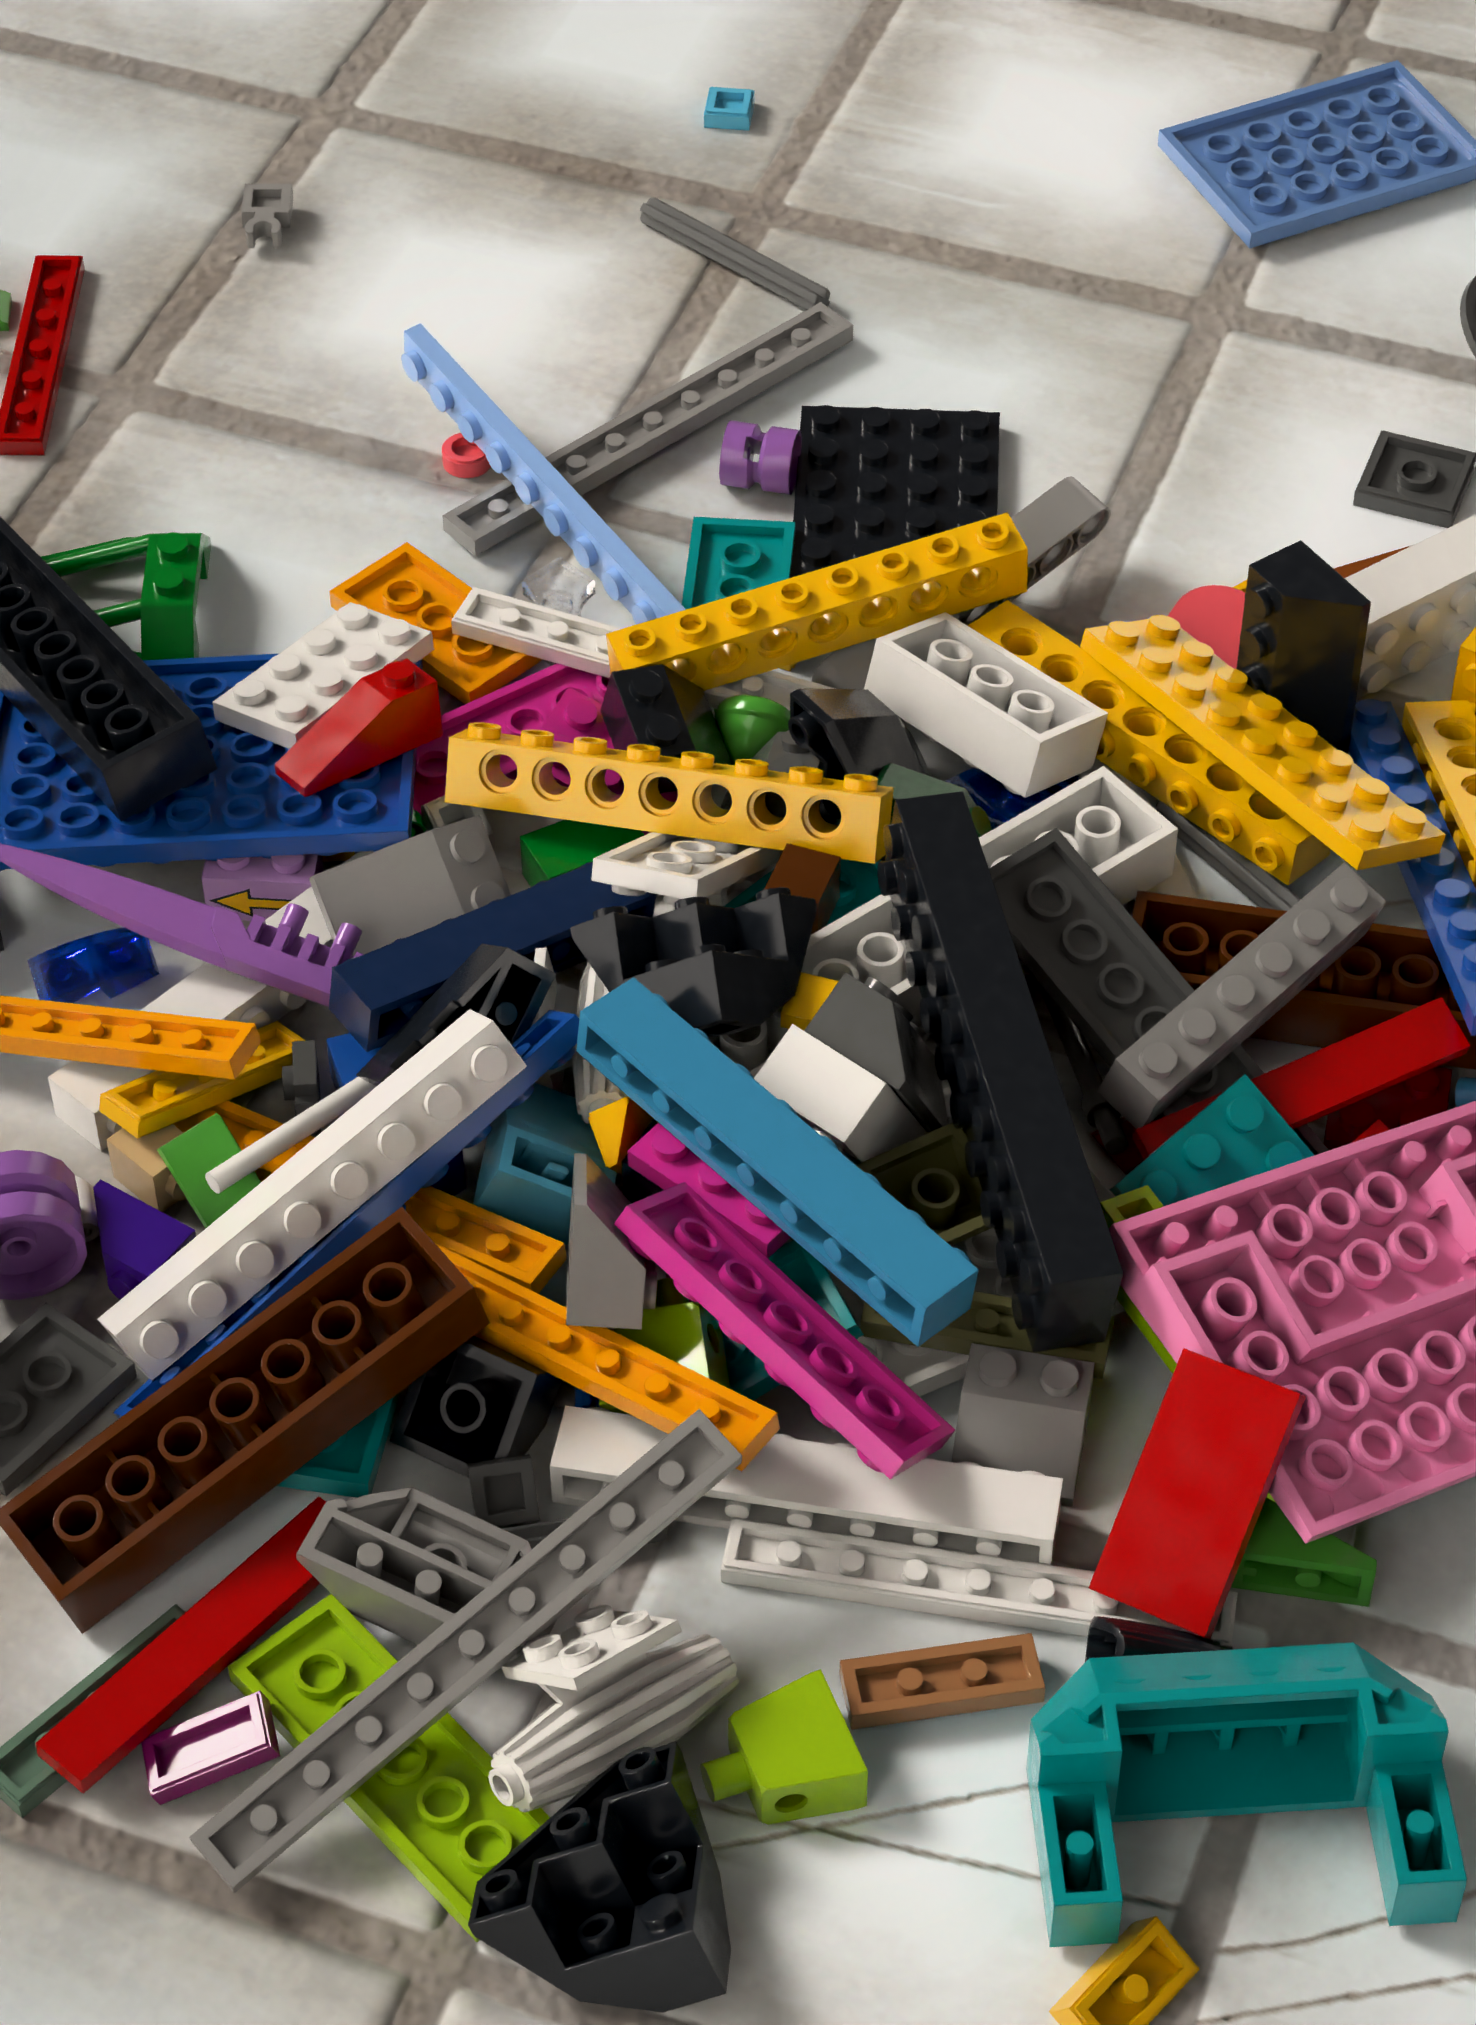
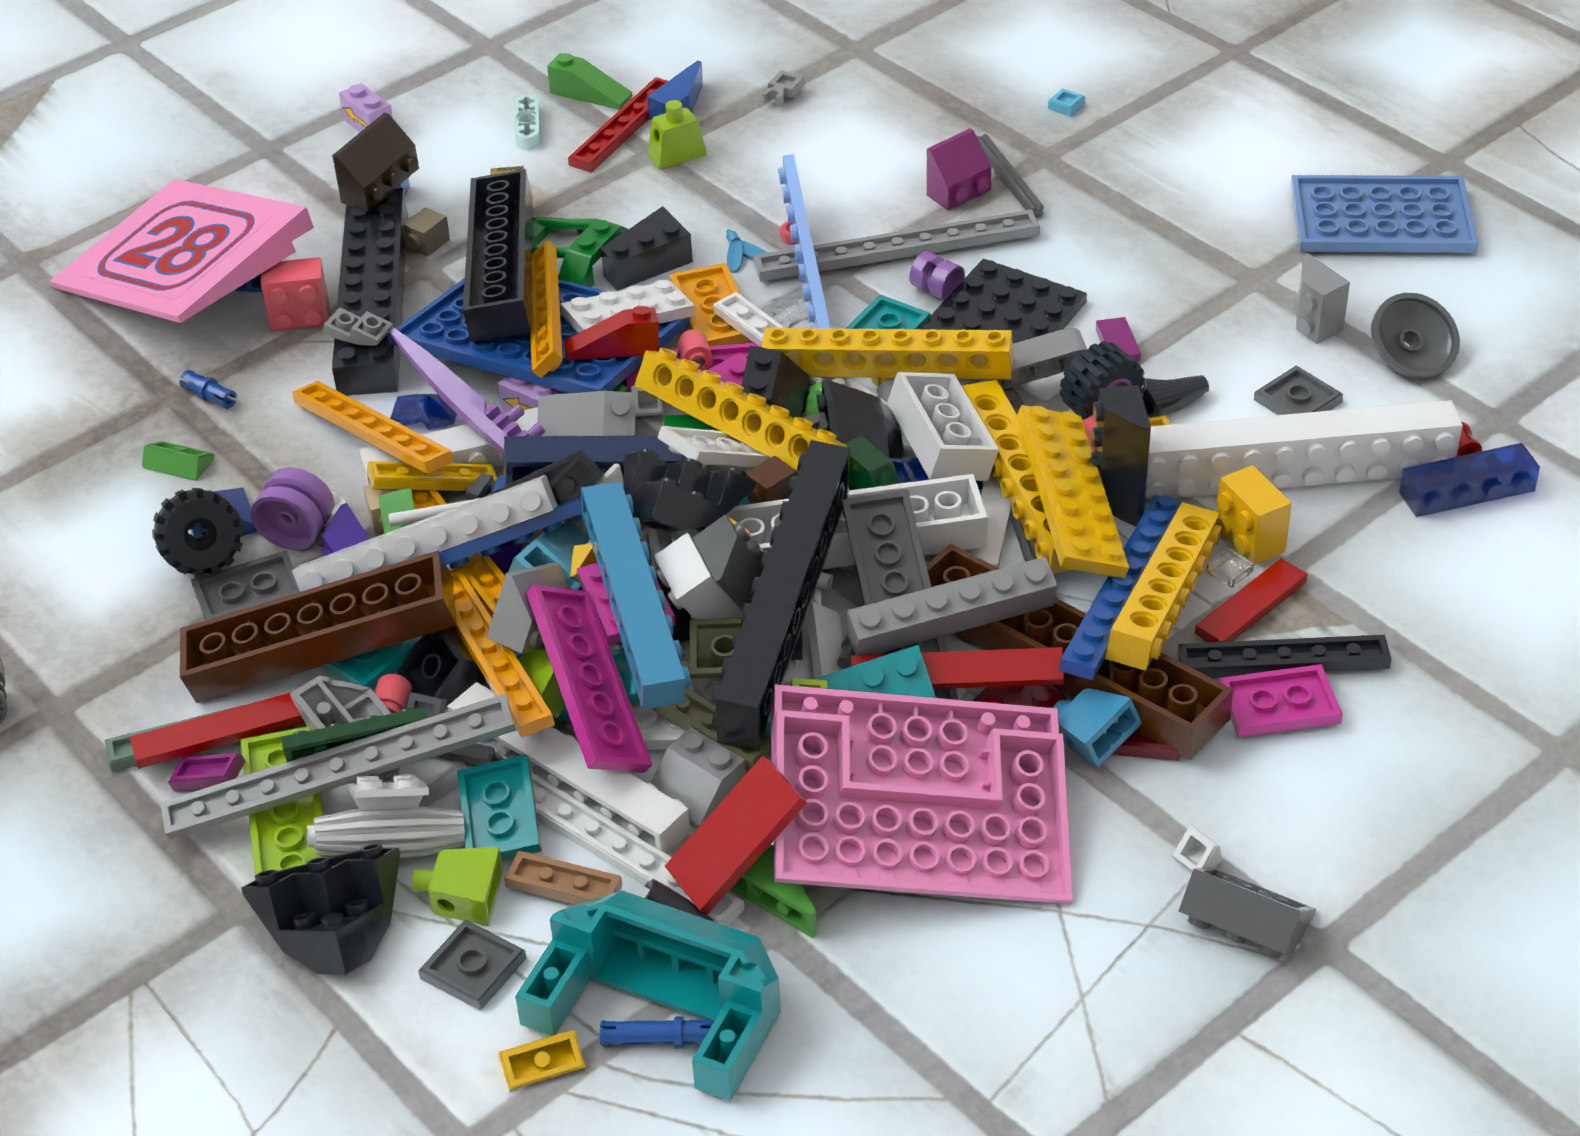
camera: 30 degrees right, 5 degrees down
none -> dark green plate [281,707,427,762]
none -> coral brick [375,674,412,713]
none -> dark grey tile [418,919,527,1011]
none -> teal plate [457,754,542,860]
none -> light orange plate [530,239,562,378]
none -> blue pin [599,1016,715,1048]
none -> black wedge [600,206,693,291]
none -> blue slope [647,60,703,120]
none -> lime torso [648,100,707,170]
none -> coral brick [678,330,713,371]
none -> dark azure piece [726,229,767,273]
none -> magenta slope [926,128,992,210]
none -> black wheel [1060,341,1145,420]
none -> magenta tile [1095,317,1141,362]
none -> black piece [1142,375,1209,418]
none -> light grey slope [1296,253,1350,344]

